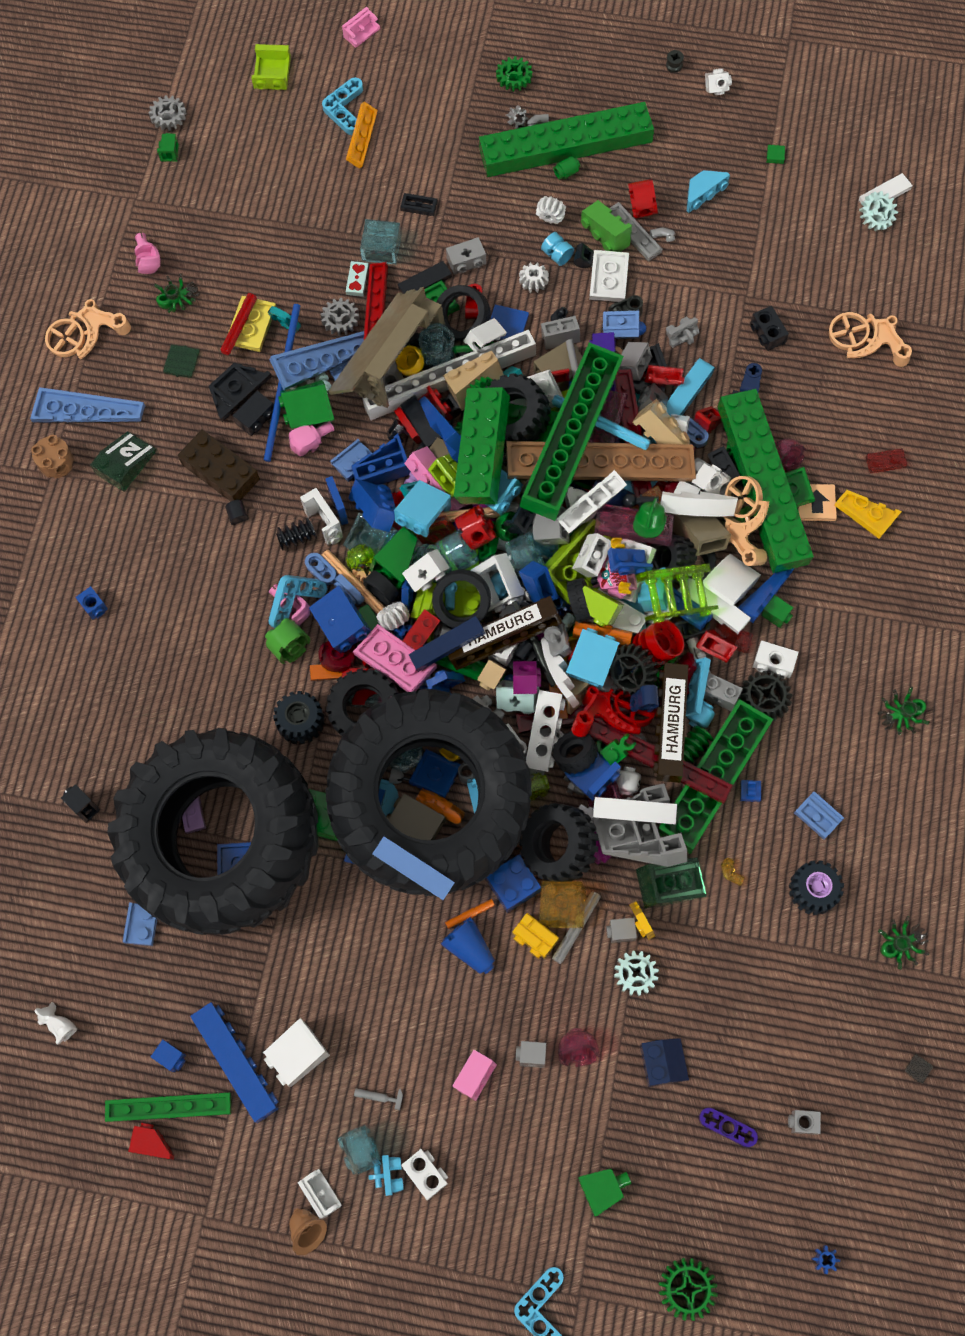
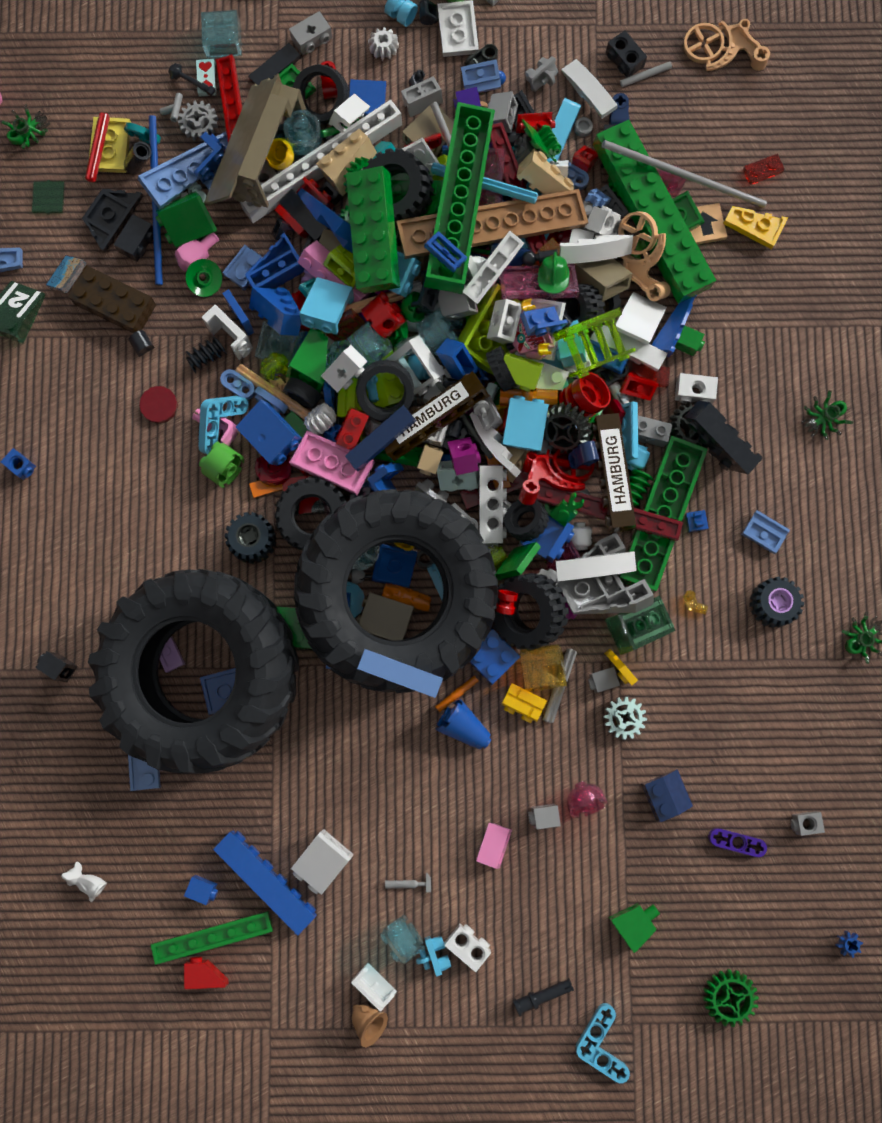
camera: 15 degrees left, 10 degrees up
none -> tile [46,255,86,293]
none -> black pin [124,142,151,174]
none -> dark red tile [139,386,178,424]
none -> light grey piece [160,93,183,122]
none -> black piece [168,63,216,96]
none -> green dish [185,259,222,297]
none -> blue bracket [194,131,225,182]
none -> blue tile [424,231,467,273]
none -> green tile [494,542,541,580]
none -> red wheel [495,590,518,615]
none -> black pin [512,978,574,1017]
none -> green hinge [522,119,561,163]
none -> white slope [561,59,617,119]
none -> light grey tile [574,117,593,137]
none -> medium blue plate [584,188,611,207]
none -> light grey piece [602,140,767,208]
none -> light grey bar [620,61,672,87]
none -> black wedge [684,400,763,475]

